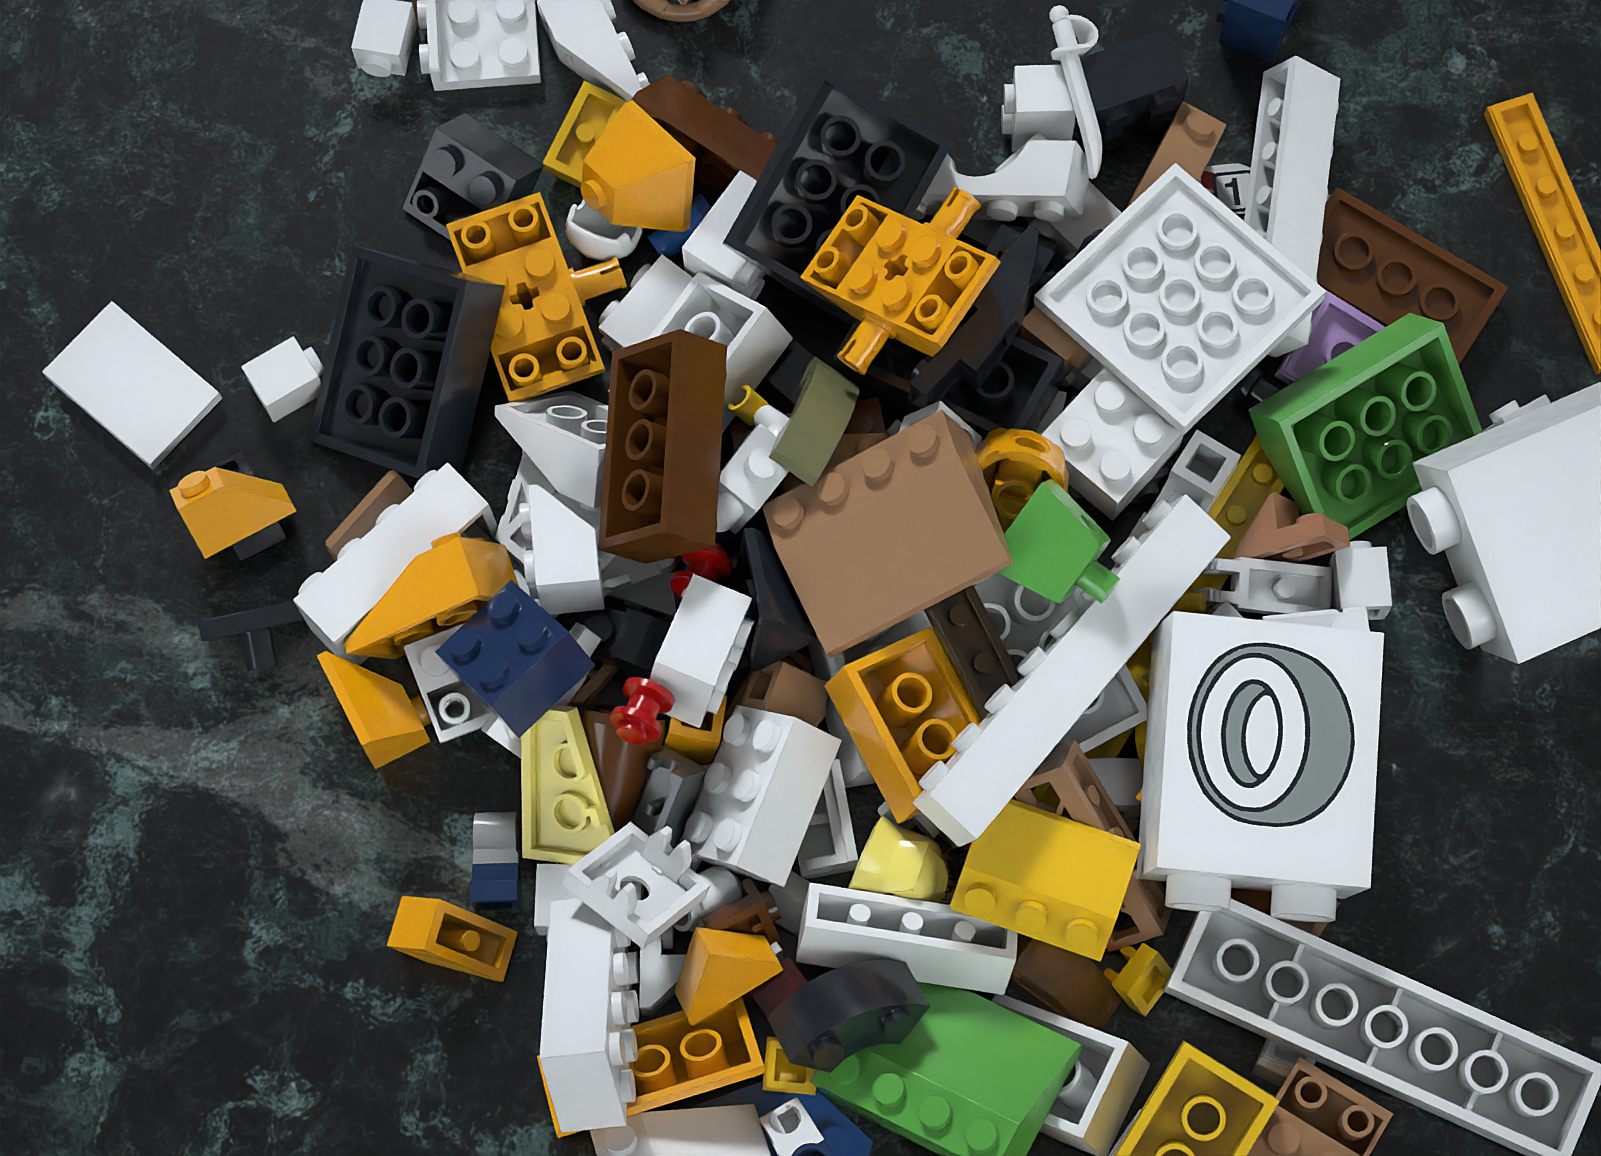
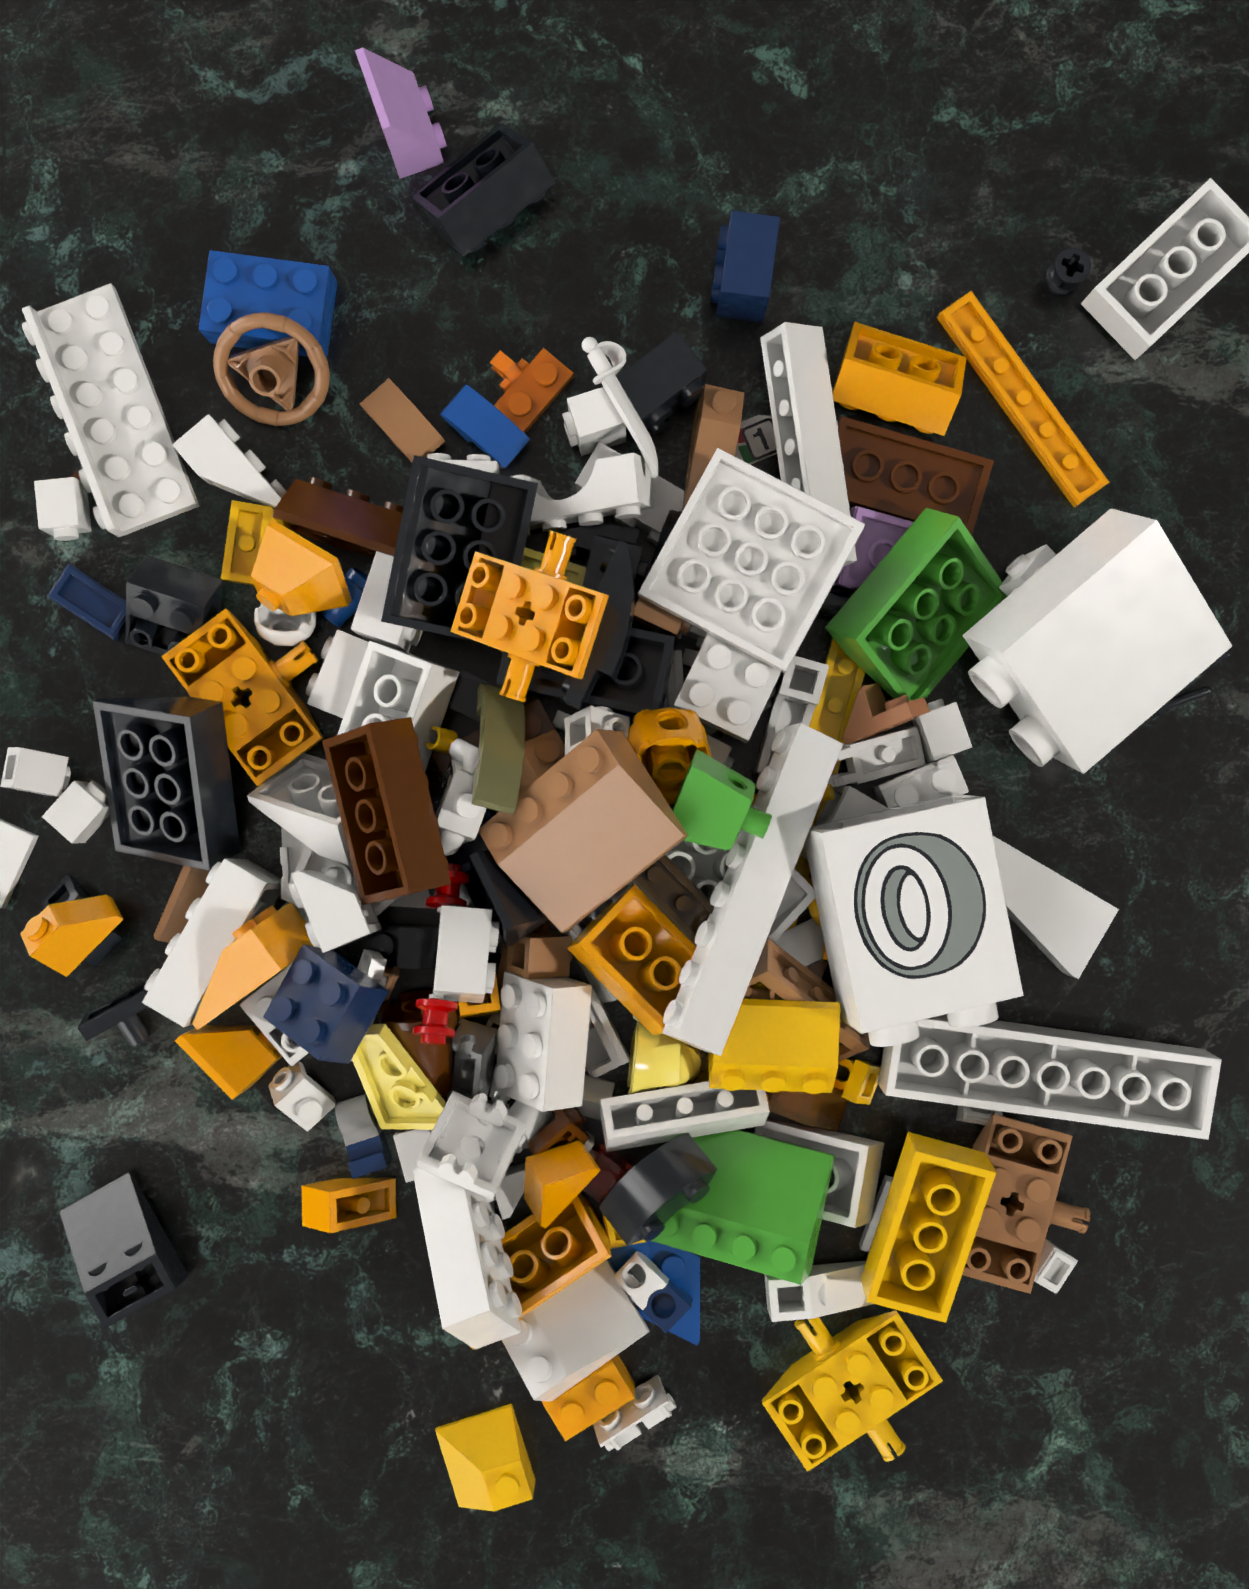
camera: 20 degrees left, 15 degrees up
none -> white brick [0,747,71,796]
none -> dark blue tile [47,563,126,641]
none -> slope [59,1171,189,1329]
none -> white bracket [269,1061,336,1132]
none -> medium nougat slope [360,378,445,463]
none -> blue slope [439,385,530,469]
none -> orange hinge [490,348,574,434]
none -> light orange slope [832,322,966,436]
none -> white slope [993,836,1119,979]

